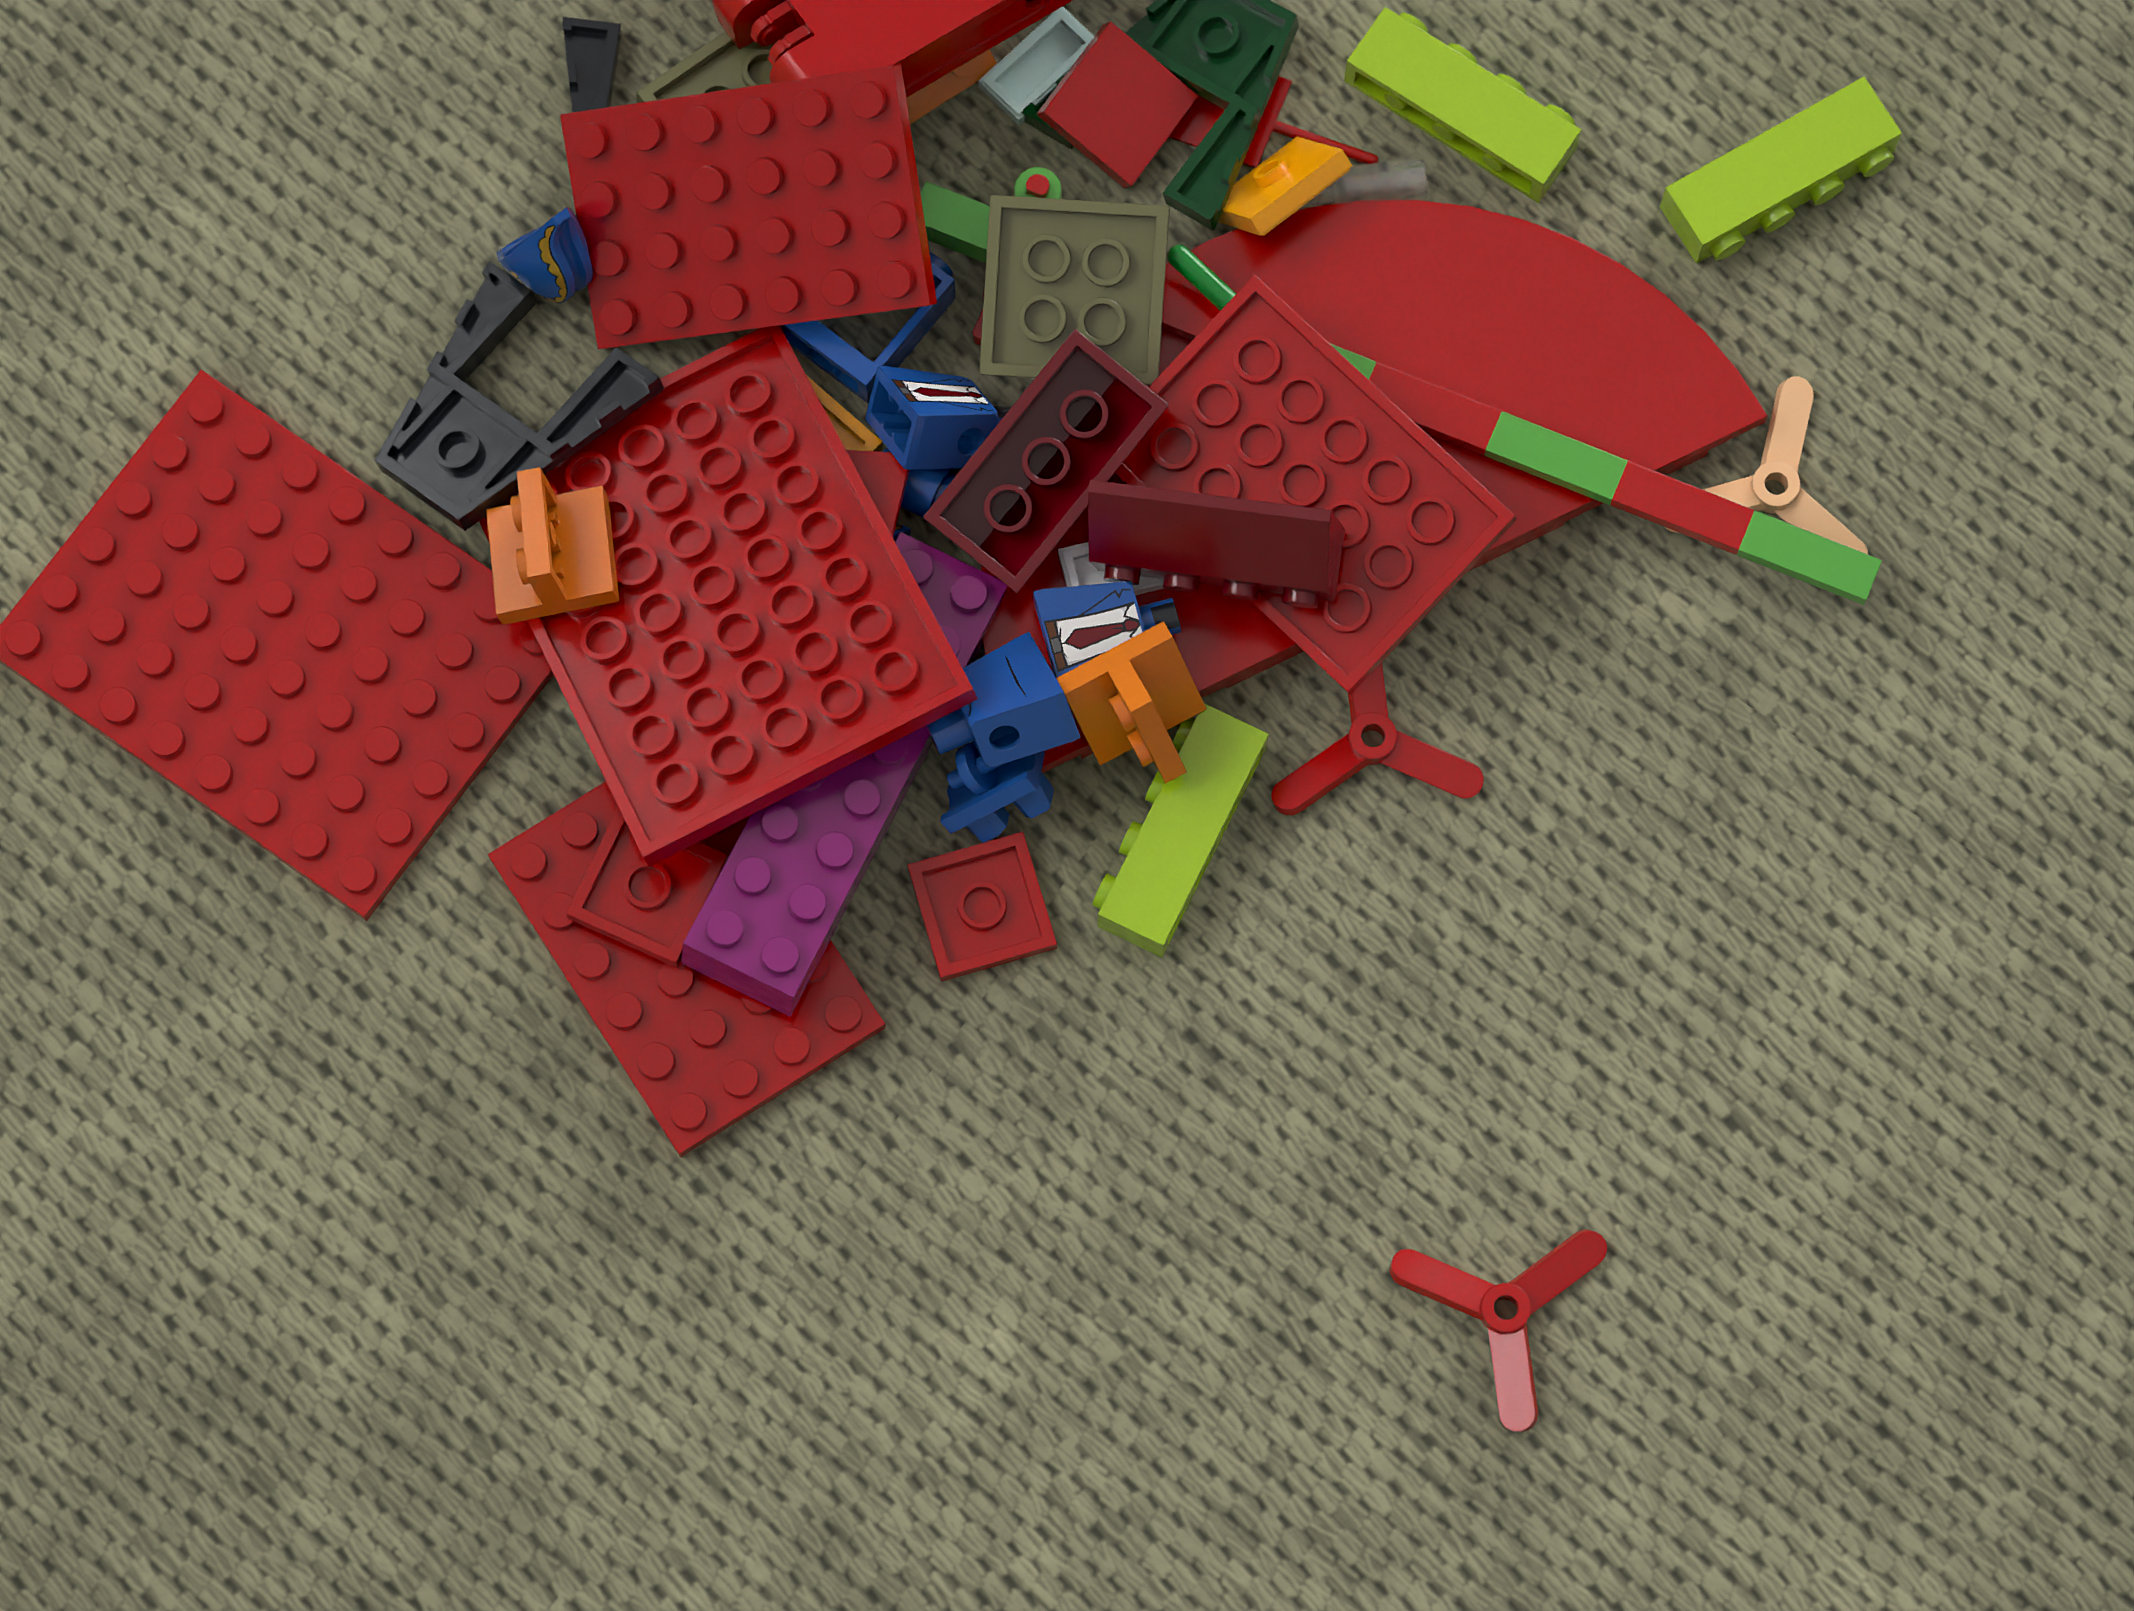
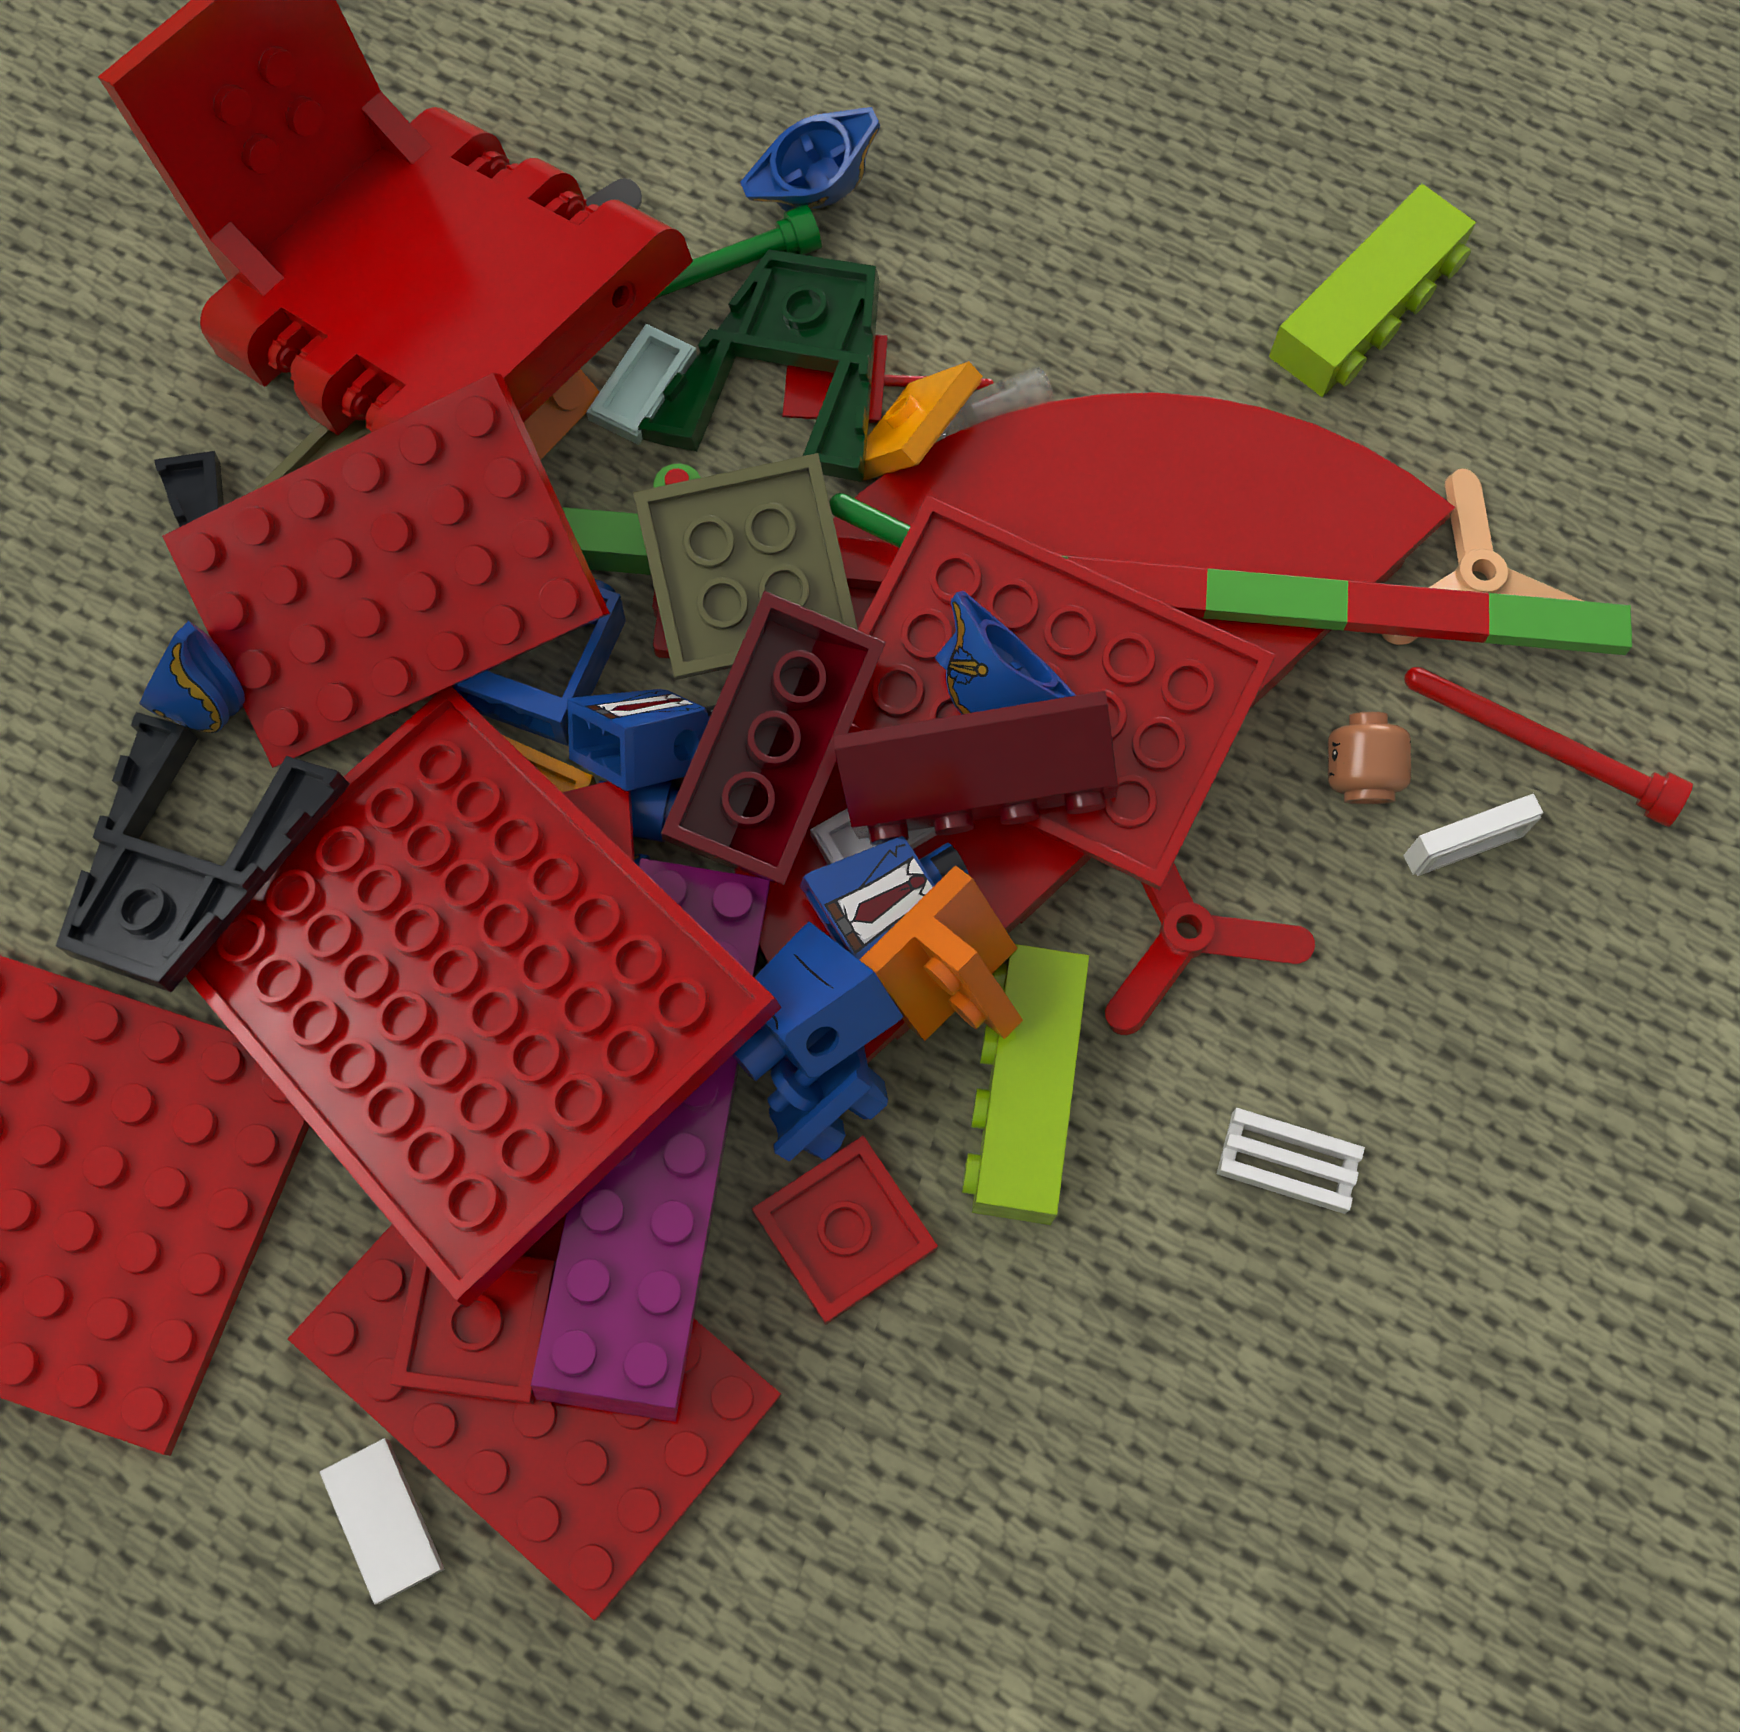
camera: 20 degrees left, 5 degrees down
orange bracket [486,467,619,625] -> none
red tile [1036,21,1198,188] -> none
lime brick [1344,7,1582,204] -> none
red piece [1389,1229,1607,1433] -> none
none -> white tile [319,1438,445,1605]
none -> blue hat [935,590,1076,714]
none -> white tile [1216,1108,1365,1214]
none -> nougat head [1328,712,1411,804]
none -> white tile [1403,793,1543,876]
none -> red piece [1404,667,1693,827]

